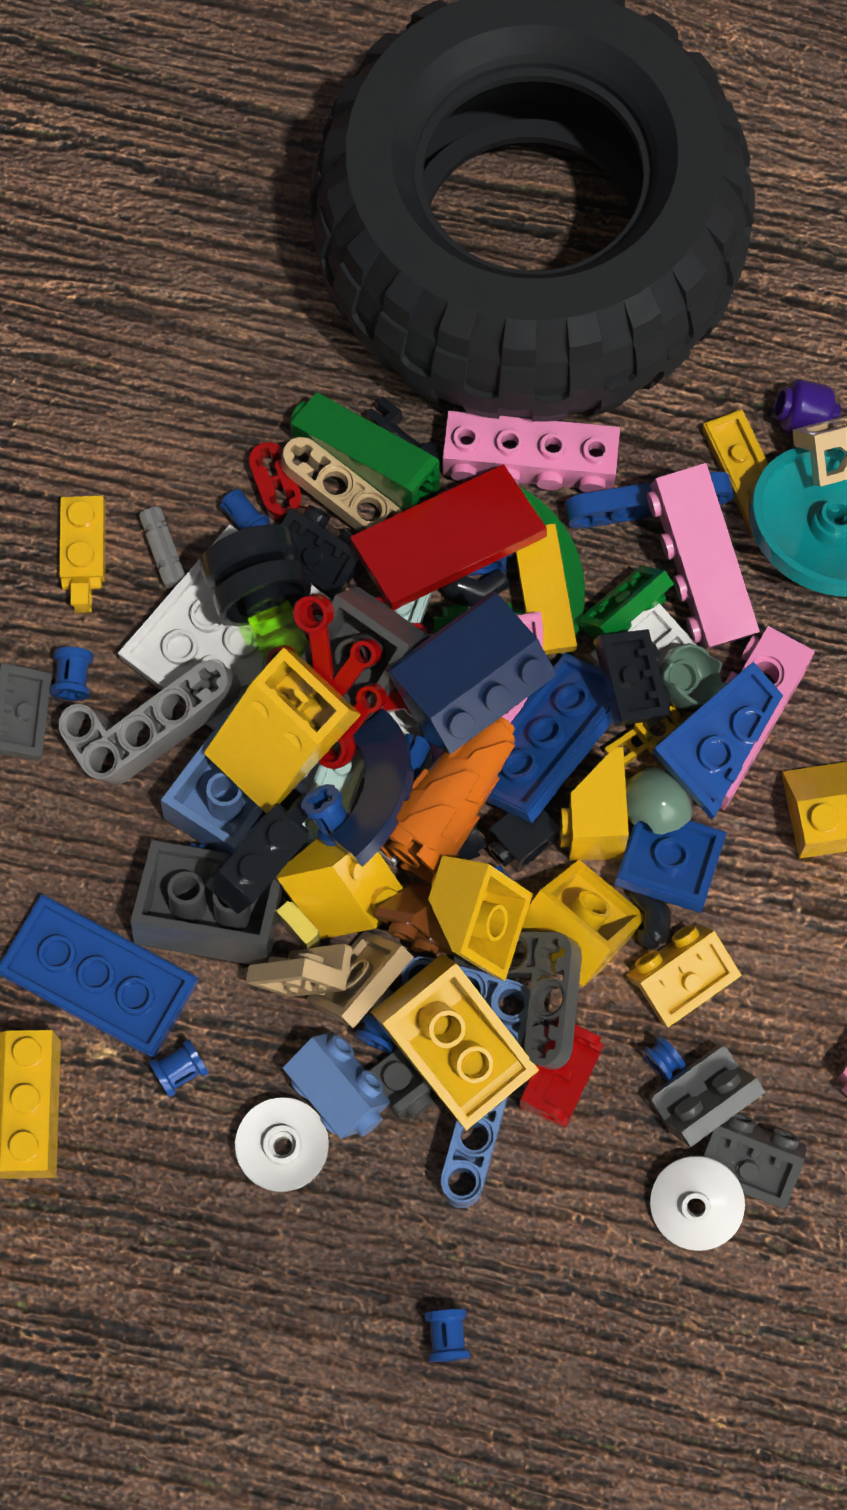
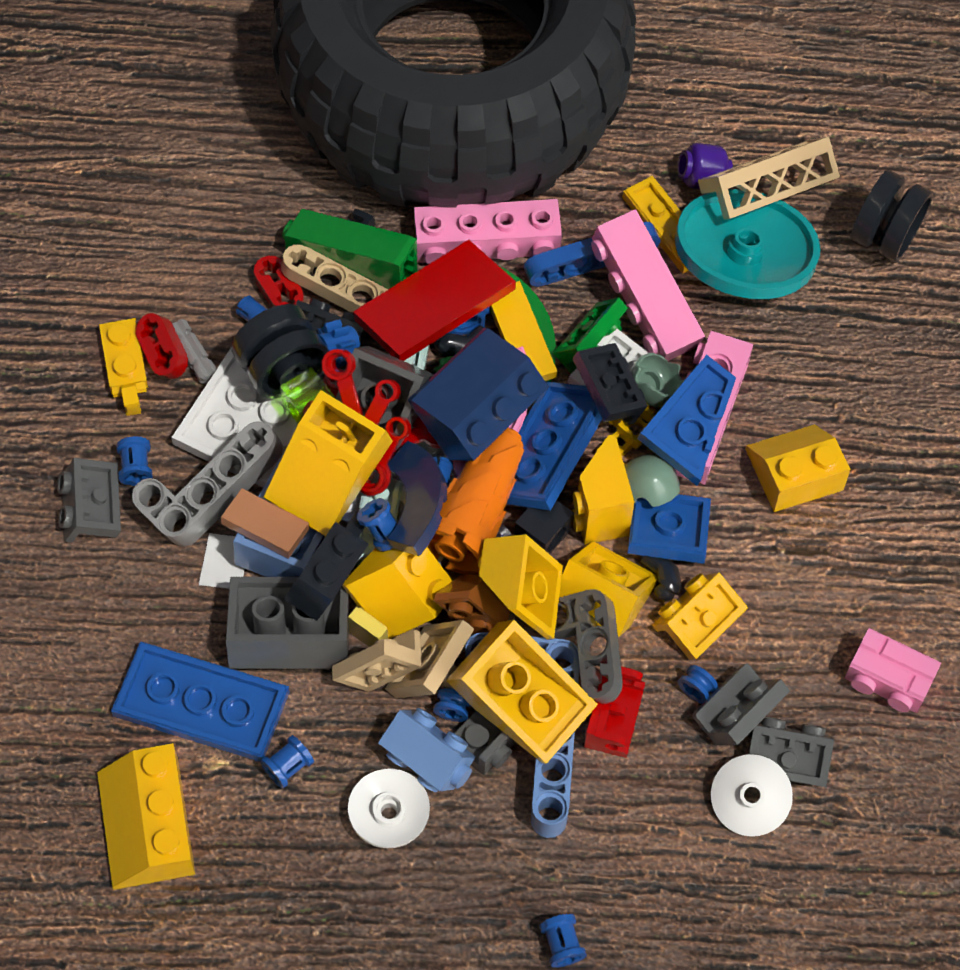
camera: 15 degrees left, 10 degrees down
none -> red beam [136,313,188,379]
none -> white sticker [199,533,245,589]
none -> nougat tile [221,488,309,559]
none -> blue gear [317,319,360,368]

